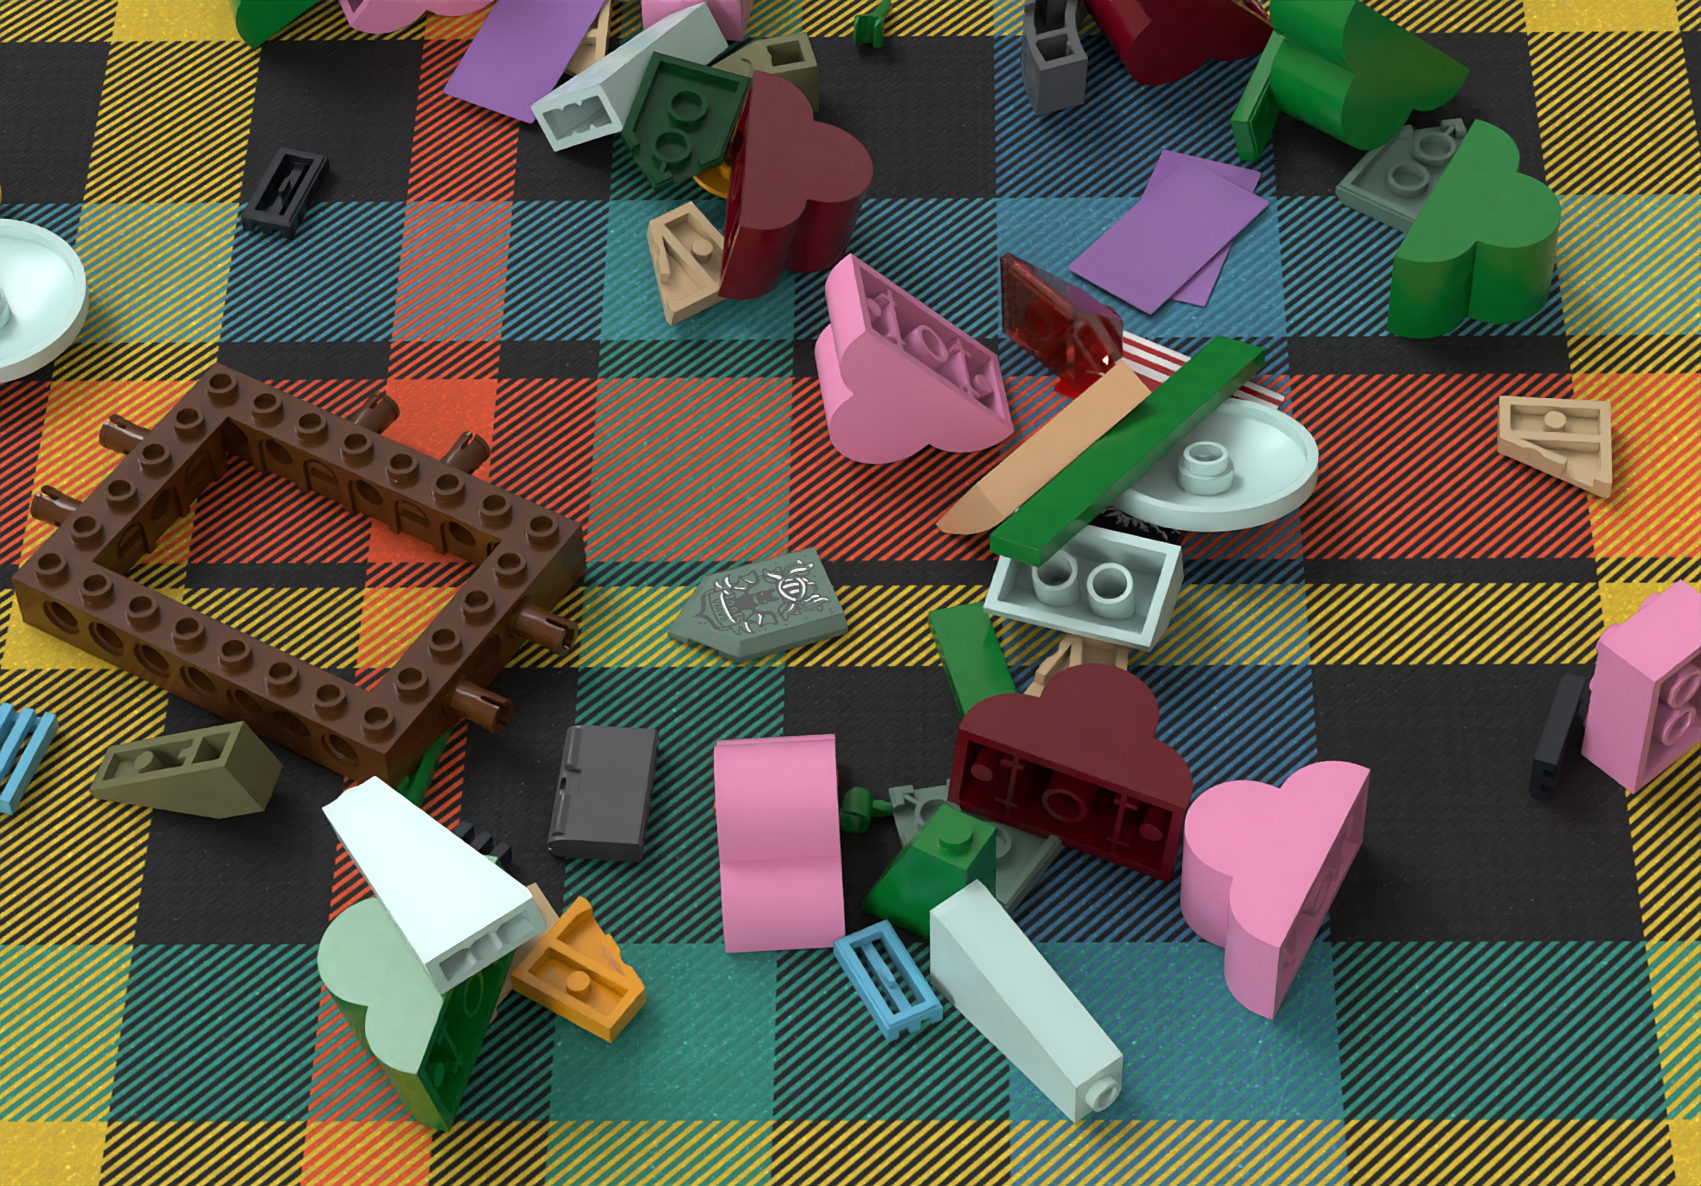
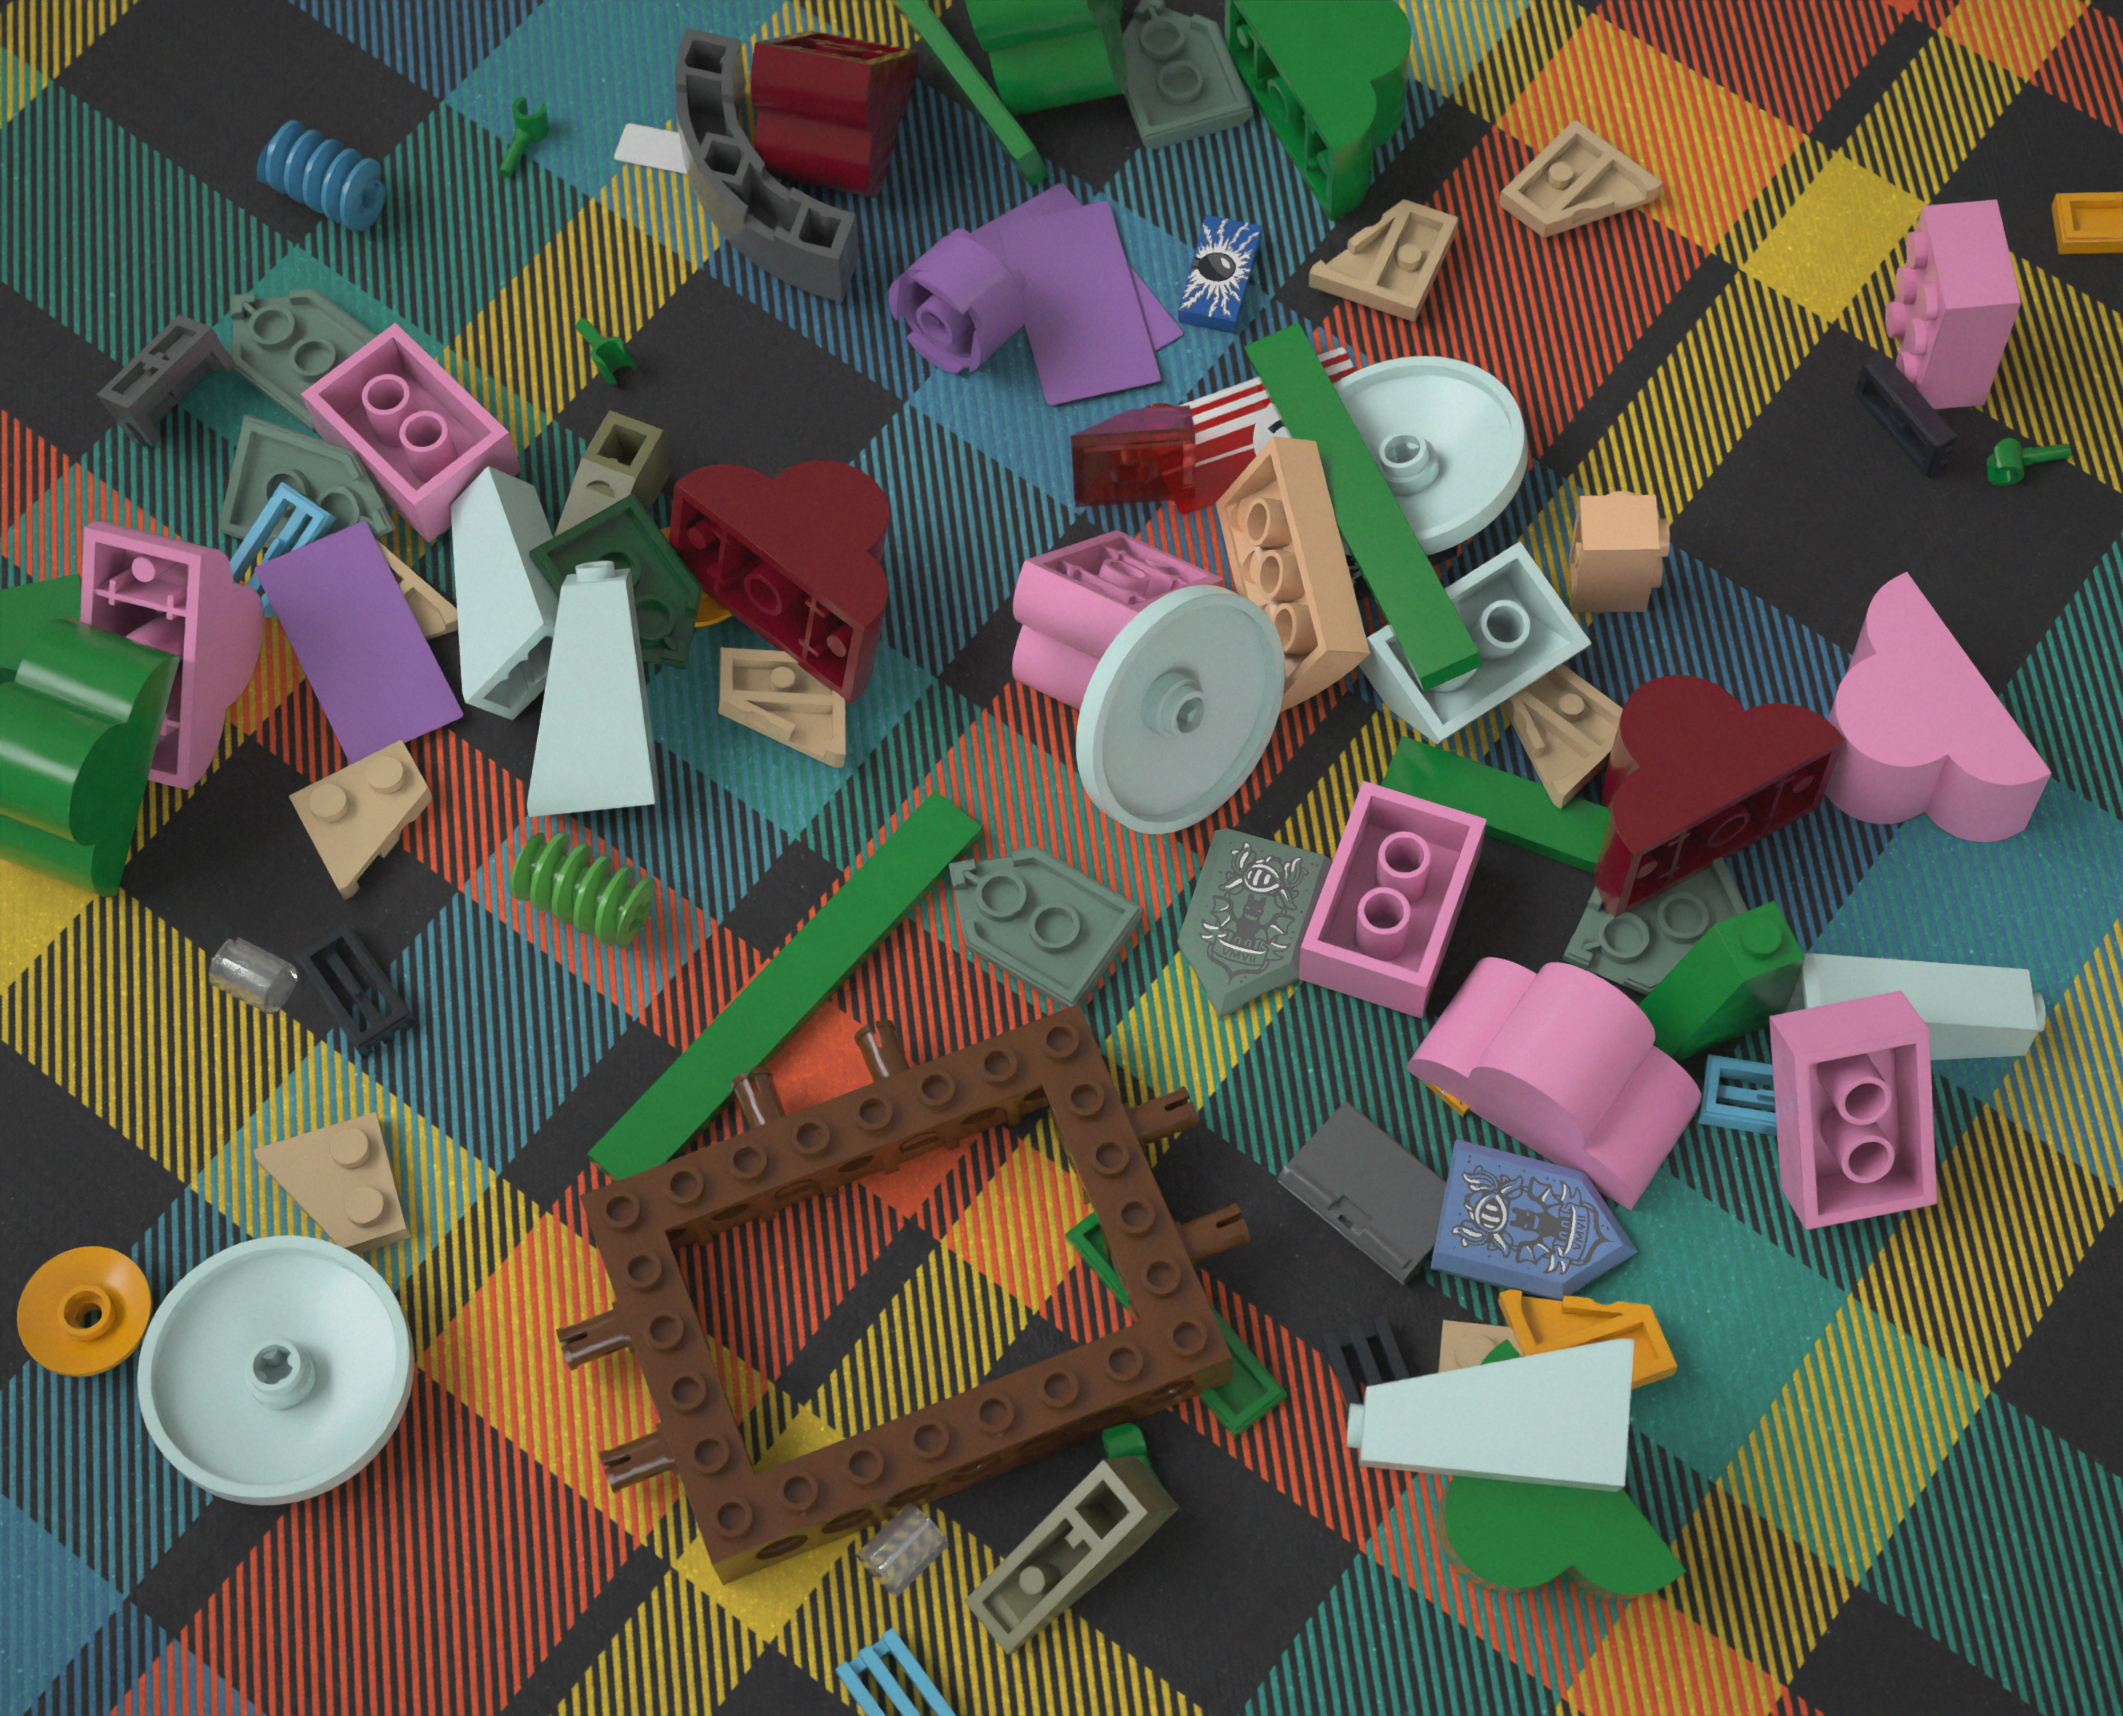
camera: 50 degrees left, 15 degrees up
none -> clear piece [209,937,297,1014]
none -> tan wing [253,1111,411,1255]
none -> tan wing [289,739,433,901]
none -> bright green piece [509,832,656,948]
none -> light aqua slope [527,561,659,817]
none -> green tile [587,790,983,1182]
none -> clear piece [856,1503,949,1597]
none -> medium lavender brick [889,228,1027,374]
none -> sand green tile [948,846,1143,1008]
none -> light aqua dish [1076,585,1285,834]
none -> green hand [1102,1423,1165,1489]
none -> tile [1178,215,1263,333]
none -> bright pink brick [1299,781,1487,1019]
none -> tan wing [1309,199,1459,322]
none -> medium blue tile [1430,1139,1638,1301]
none -> light nougat brick [1568,491,1670,613]
none -> bright pink brick [1769,991,1937,1230]
none -> green hand [1986,438,2071,486]

